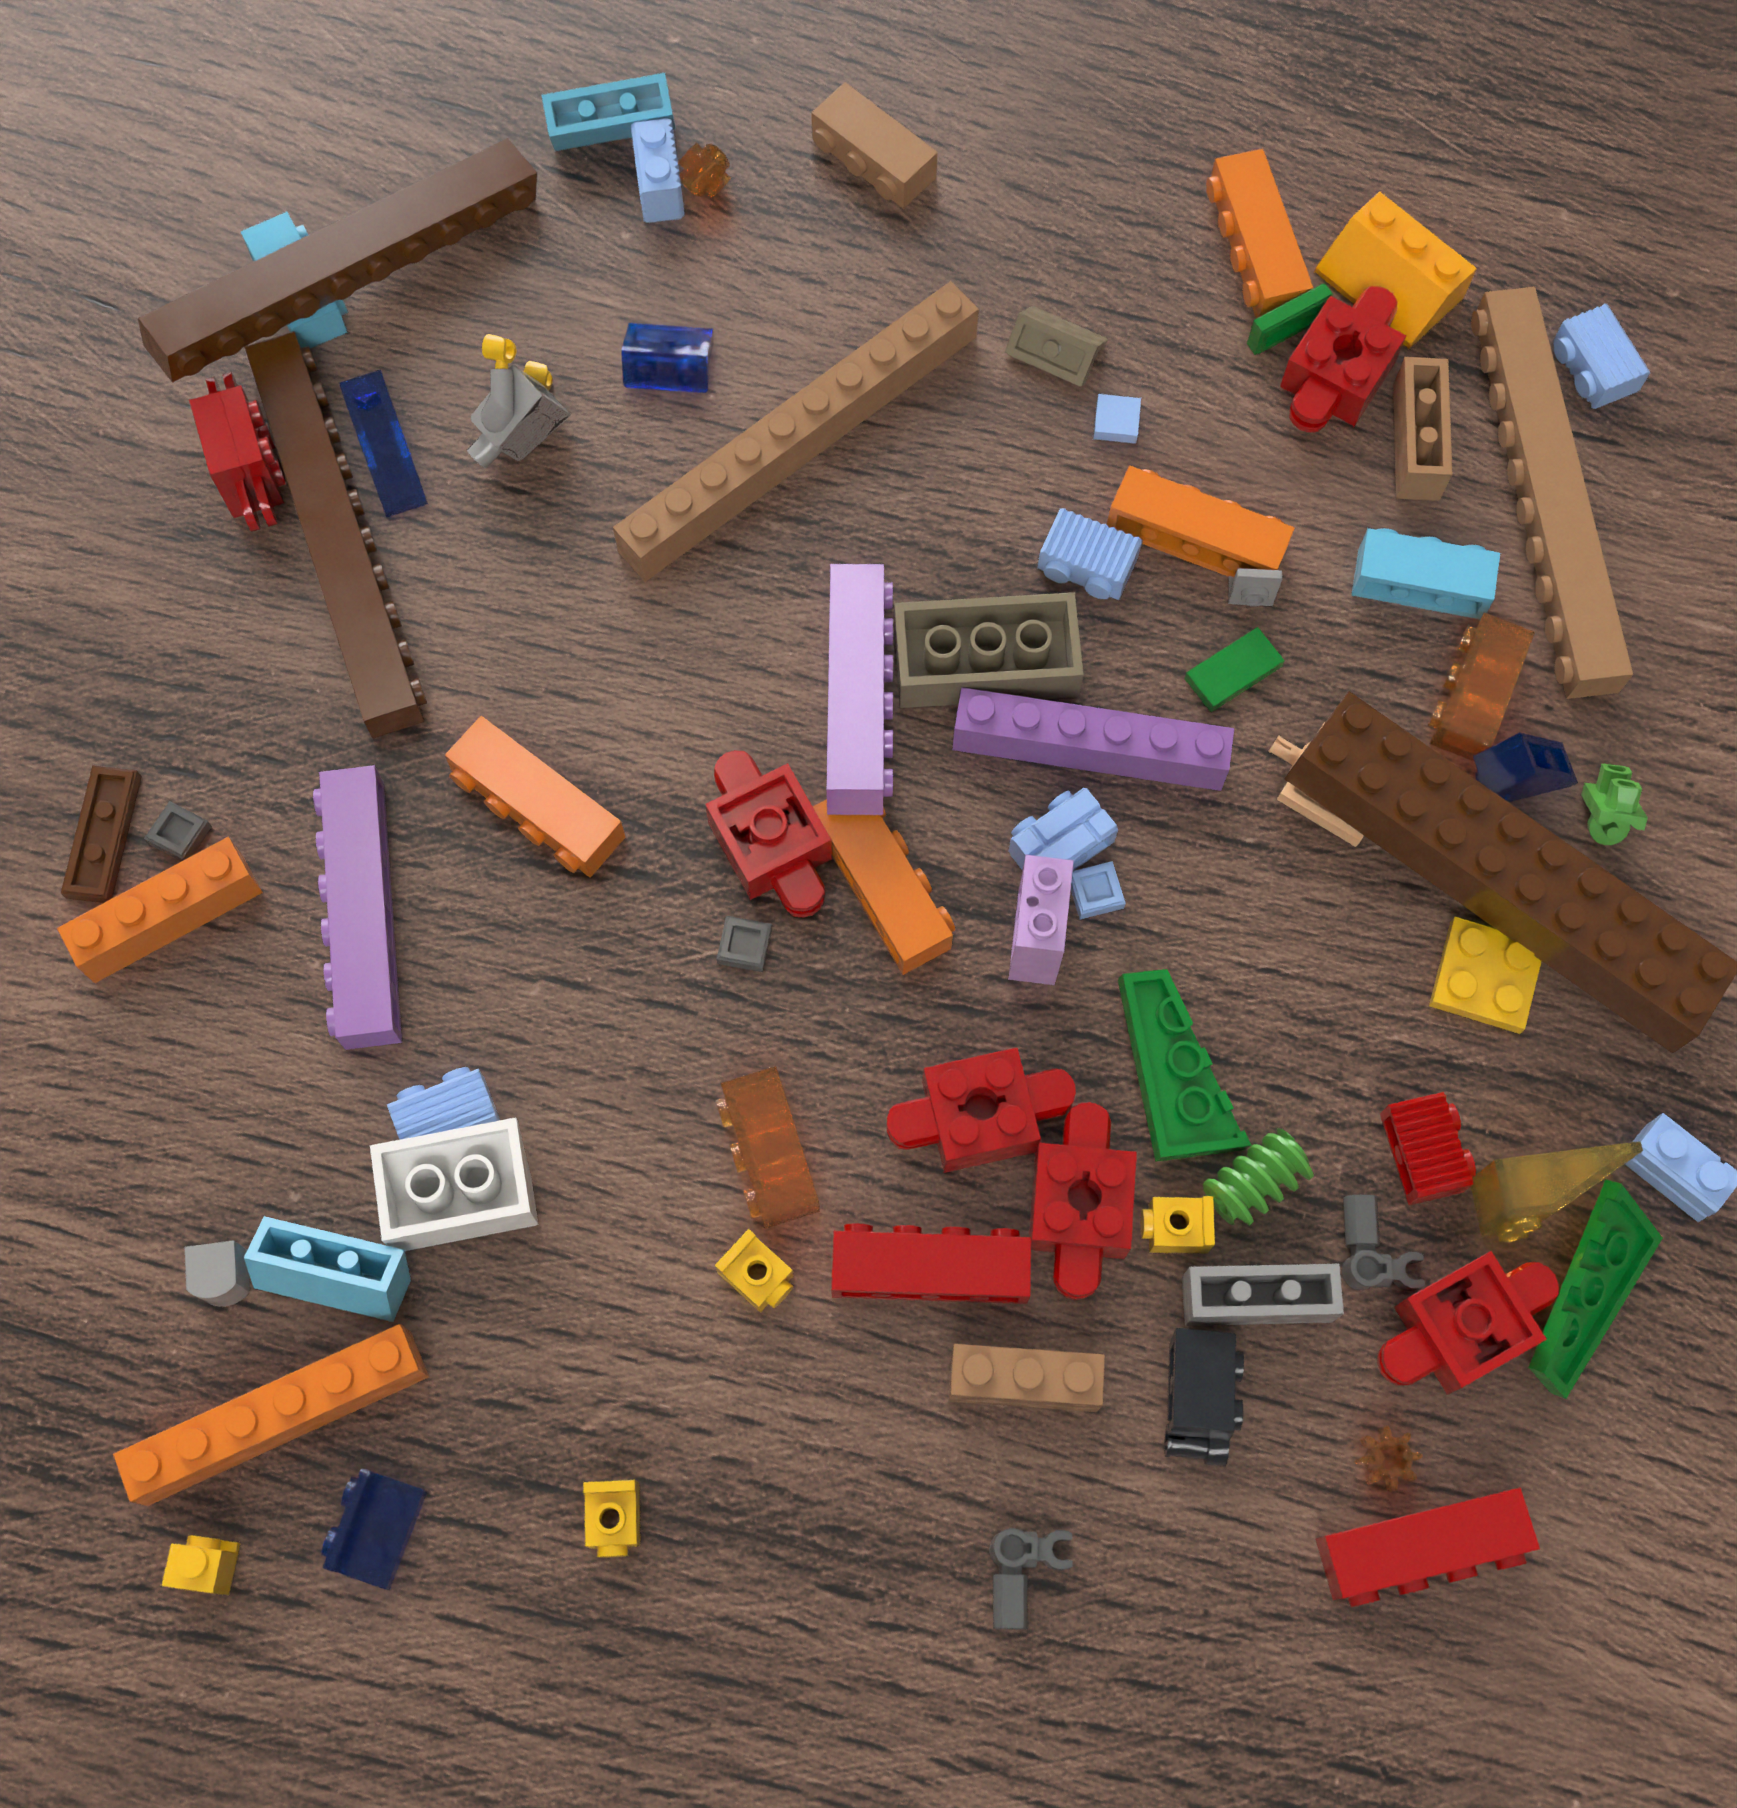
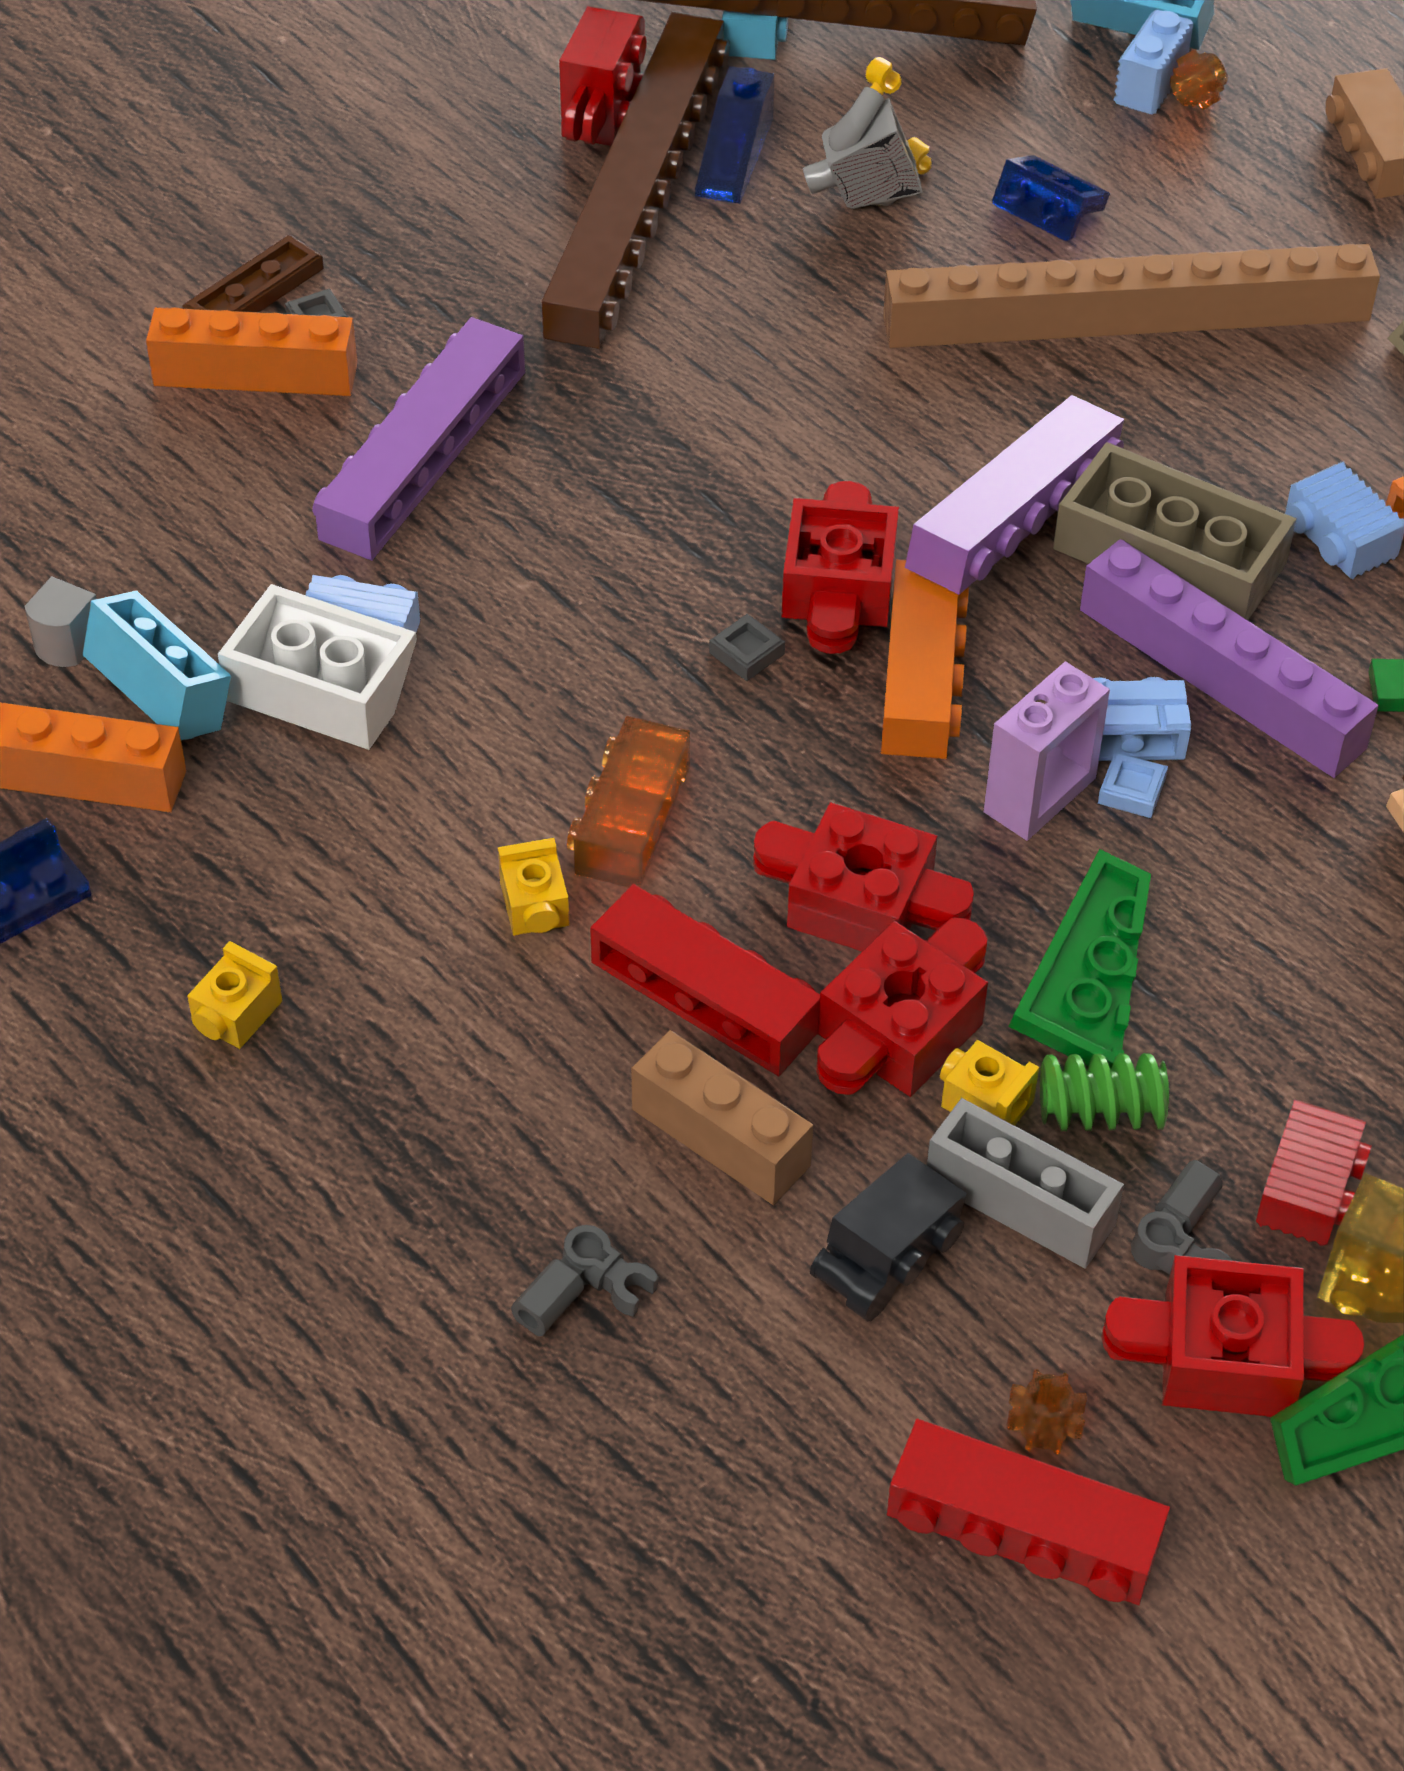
camera: 35 degrees right, 20 degrees down
brick [445,716,626,878] -> none

